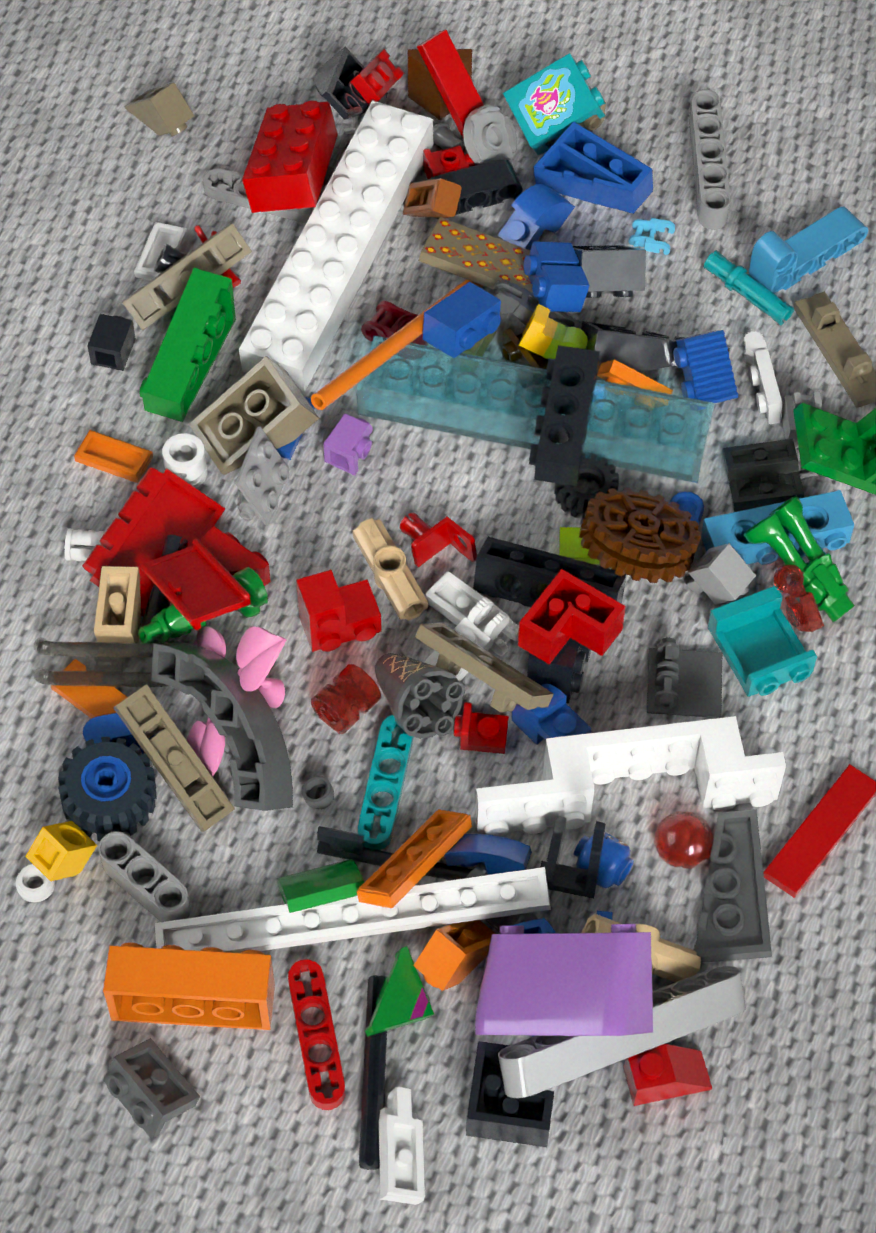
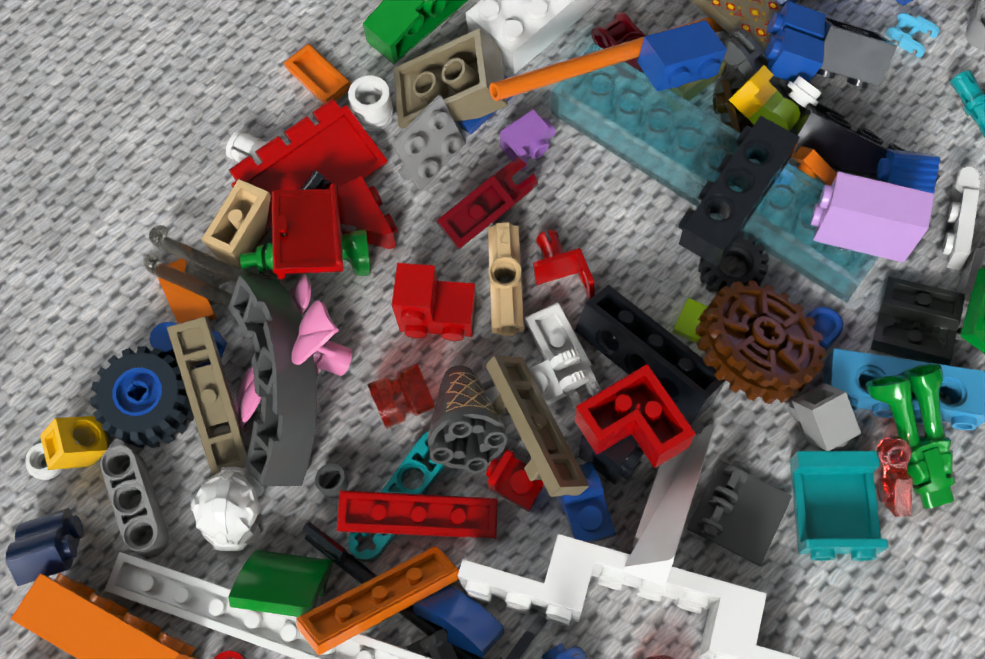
camera: 30 degrees right, 10 degrees up
none -> dark blue brick [6,508,84,586]
none -> white helmet [191,467,264,552]
none -> red tile [336,490,498,539]
none -> dark red plate [435,157,539,250]
none -> white wedge [623,424,715,587]
none -> white plate [787,76,822,108]
none -> lavender brick [810,172,935,263]

